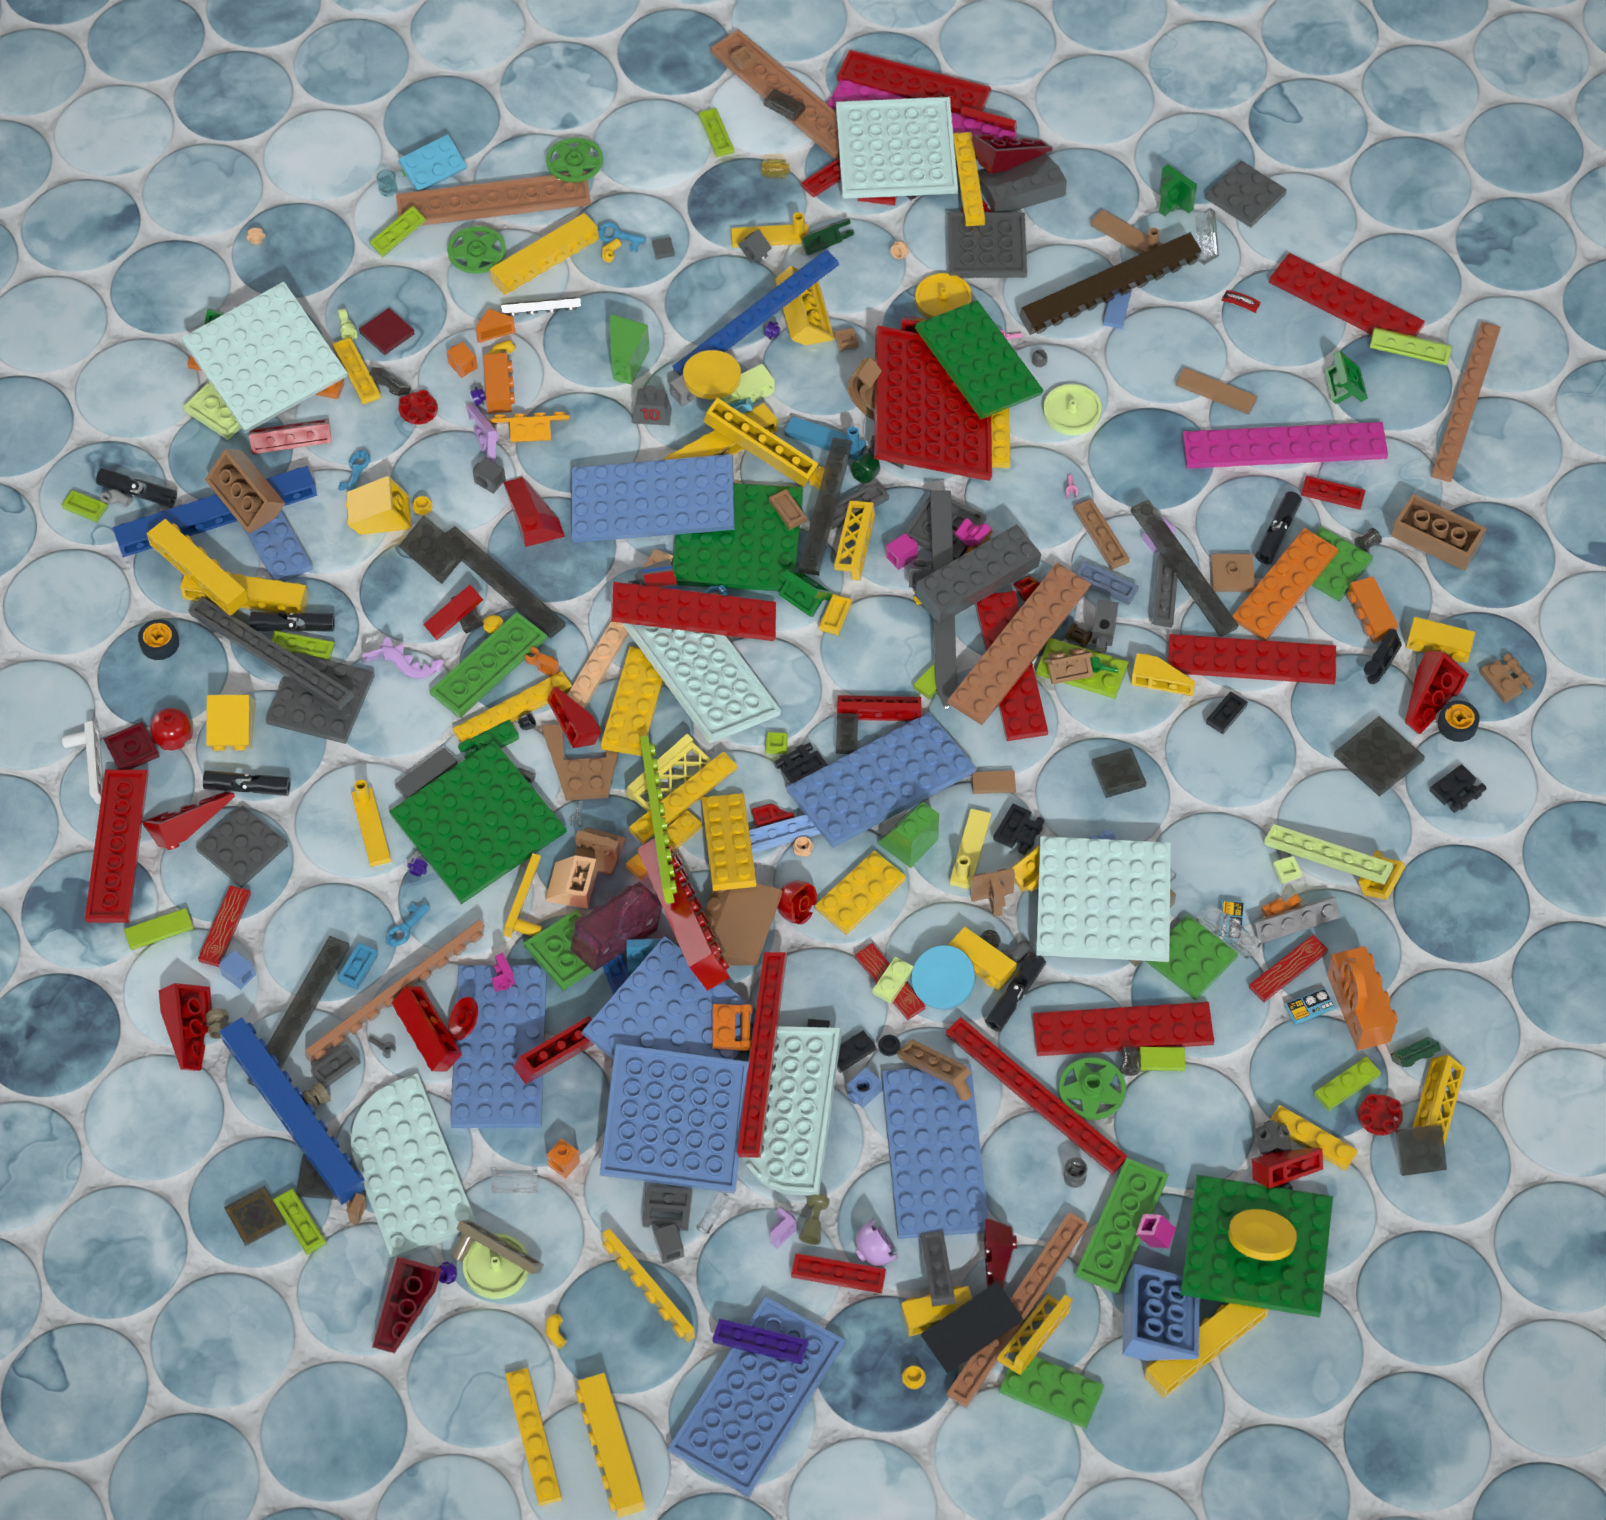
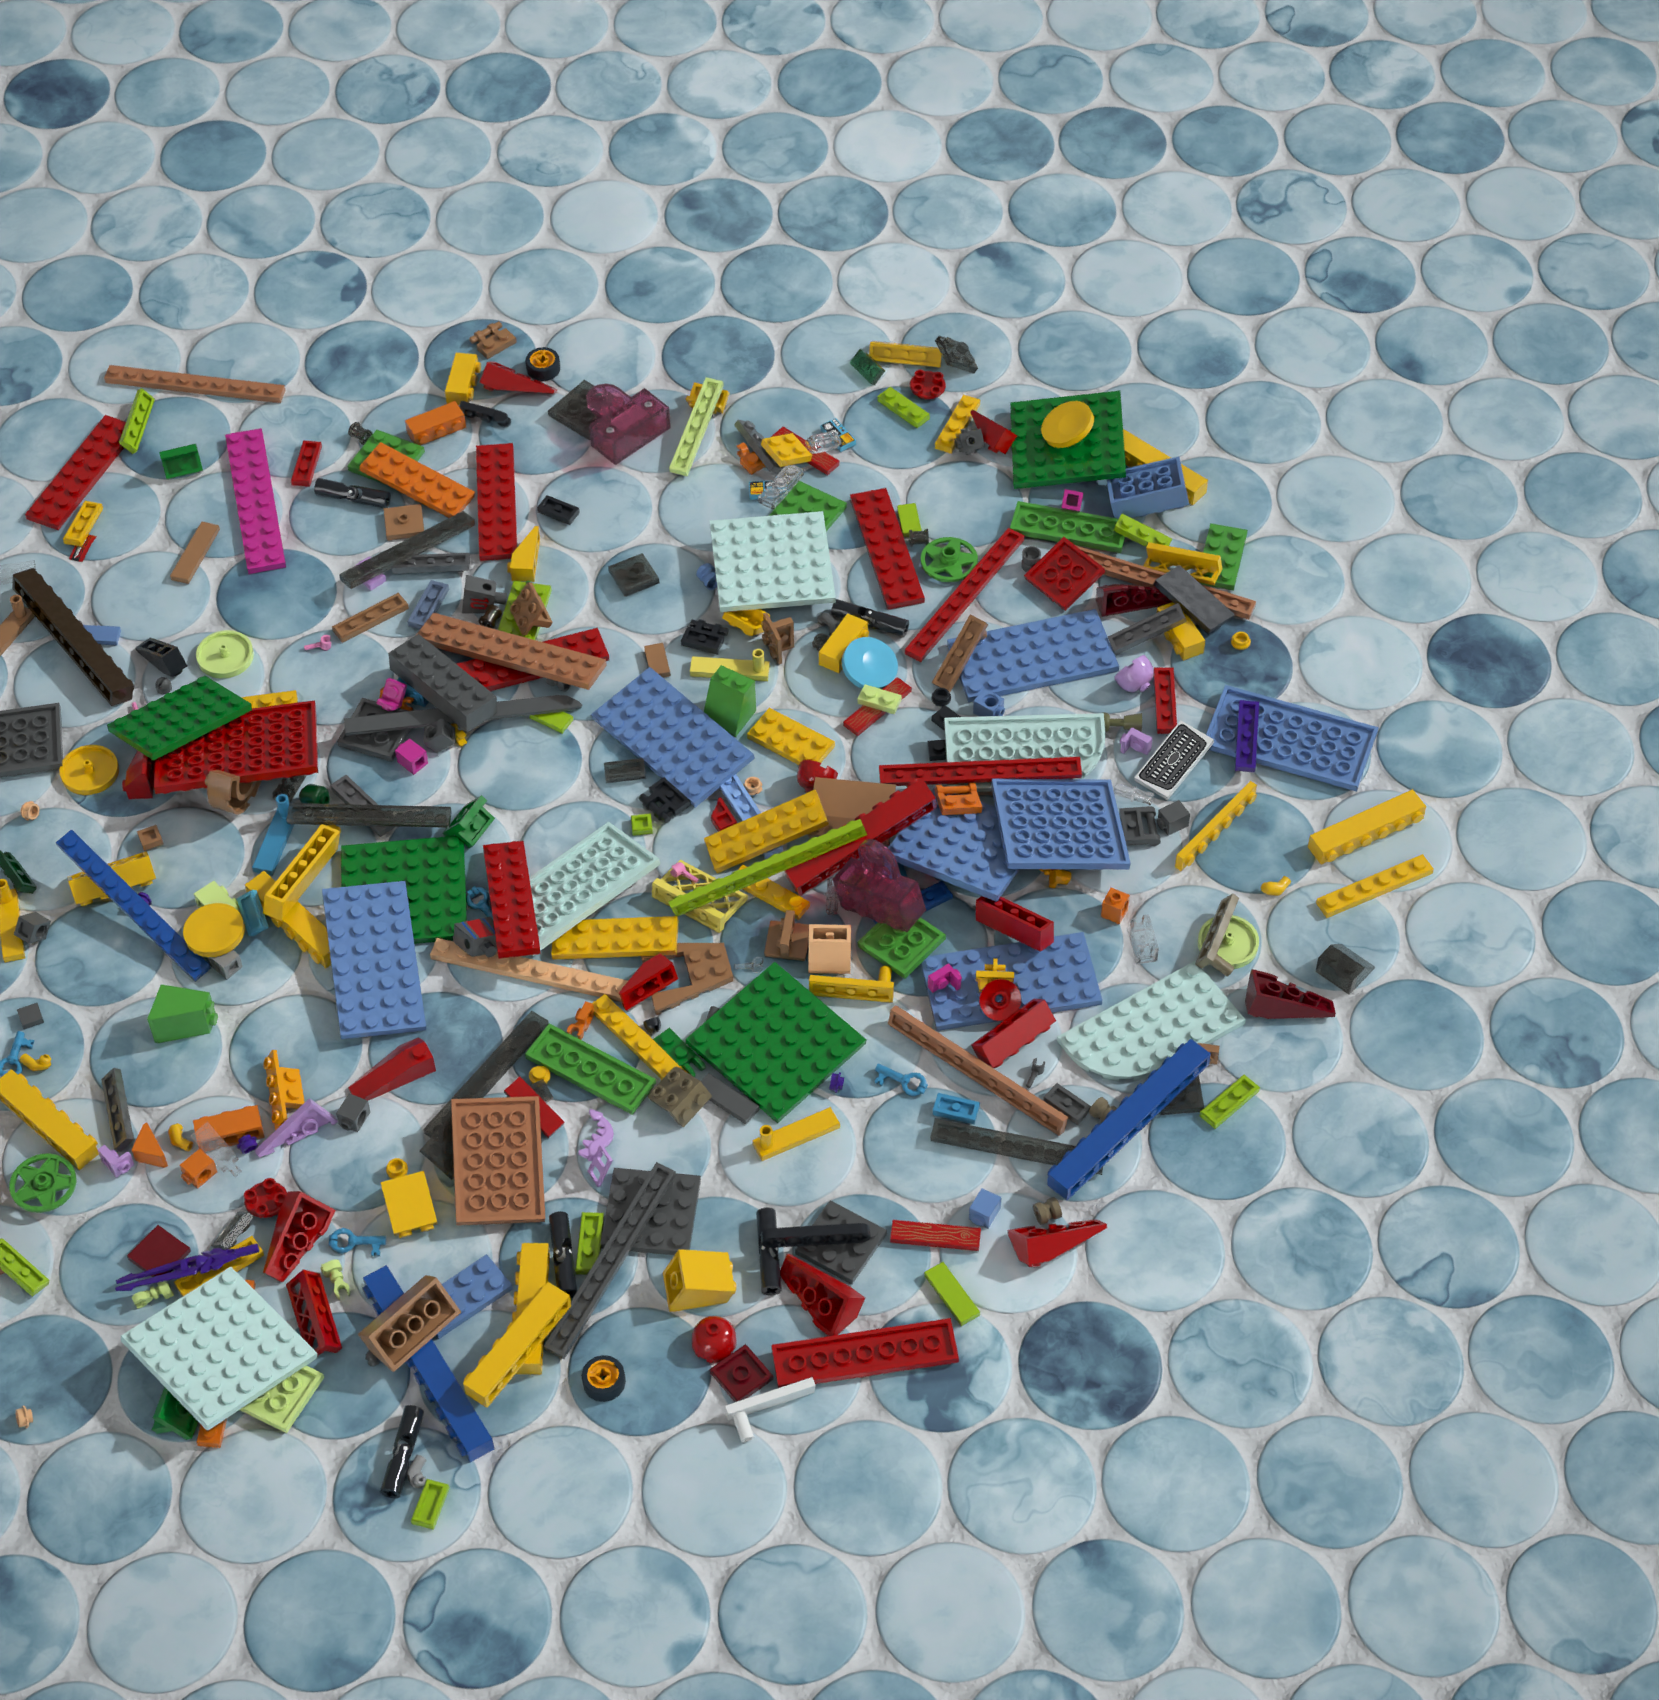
camera: 100 degrees left, 5 degrees down
clear smoke tile [224,1186,286,1246] -> none
dark purple plate [438,1261,457,1284] -> none
yellow plate [629,751,738,845] -> none
dark grey torso [632,385,672,426] -> none
medium nougat tile [769,489,807,530] -> none
yellow tile [819,594,852,636] -> none
yellow fence [834,501,876,581] -> none
red fence [837,695,922,721] -> none
yellowish green plate [1273,856,1302,884] -> none
orange brick [1327,946,1398,1051] -> none
medium nougat brick [1391,494,1487,571] -> none
black plate [1430,764,1487,813] -> none
none -> yellow tile [63,501,103,547]
none -> lavender bracket [97,1145,134,1177]
none -> dark purple sword [115,1244,259,1291]
none -> black slope [135,637,188,677]
none -> clear hinge [191,1122,242,1177]
none -> red wedge [263,1191,336,1282]
none -> yellowish green piece [320,1259,350,1300]
none -> nougat plate [451,1096,545,1226]
none -> clear pink brick [586,384,671,465]
none -> dark tan bracket [648,1067,712,1128]
none -> bright pink hand [670,862,699,883]
none -> yellow plate [761,433,812,467]
none -> black beam [761,1223,871,1248]
none -> clear beam [805,431,841,454]
none -> yellow hips [976,958,1014,992]
none -> red plate [1024,537,1105,611]
none -> lime plate [1113,514,1172,547]
none -> tile [1134,720,1214,800]
none -> clear smoke slope [1316,944,1375,995]

